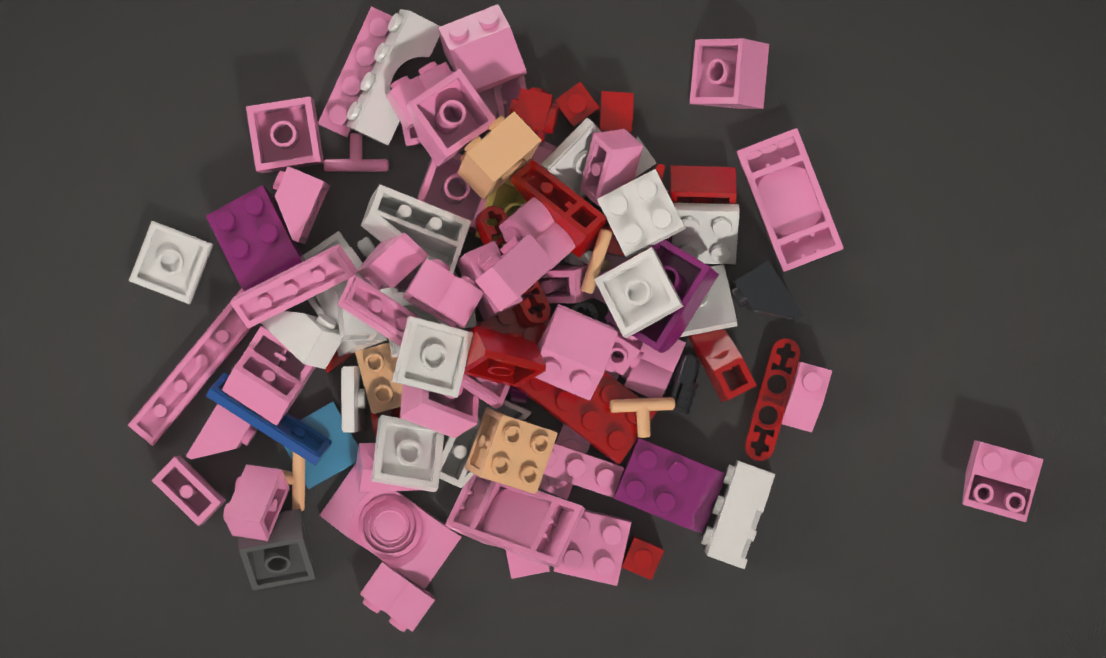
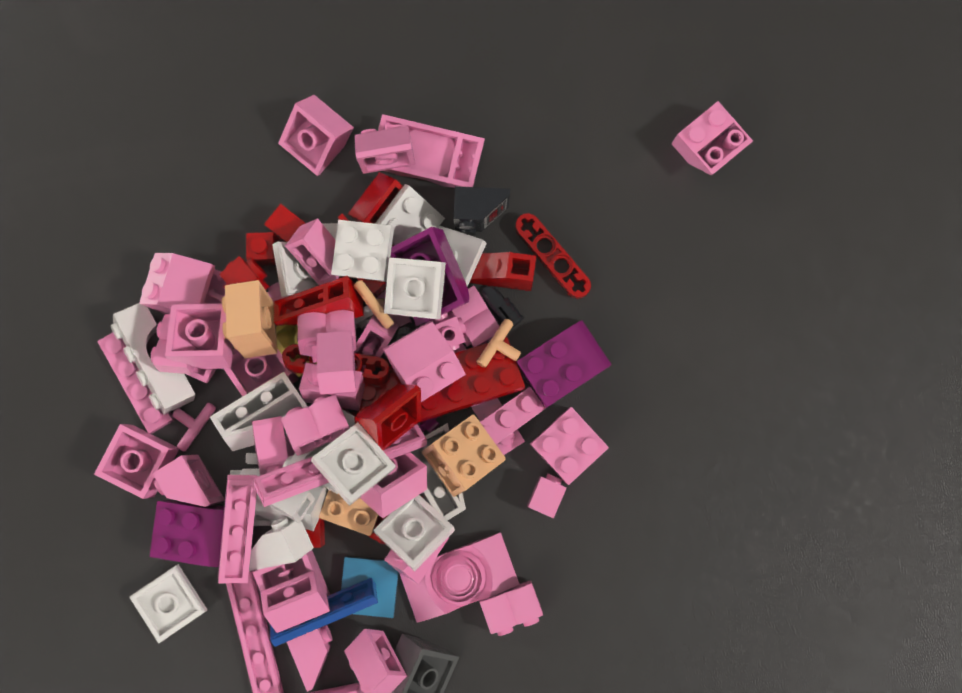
camera: 55 degrees left, 5 degrees down
light nougat piece [275,452,305,511] -> none
white plate [341,366,367,432] -> none
bright pink slope [445,474,585,568] -> none
red brick [622,535,664,580] -> none
white wedge [701,460,775,569] -> none
bright pink slope [781,362,832,432] -> none
none -> bright pink slope [355,124,415,174]

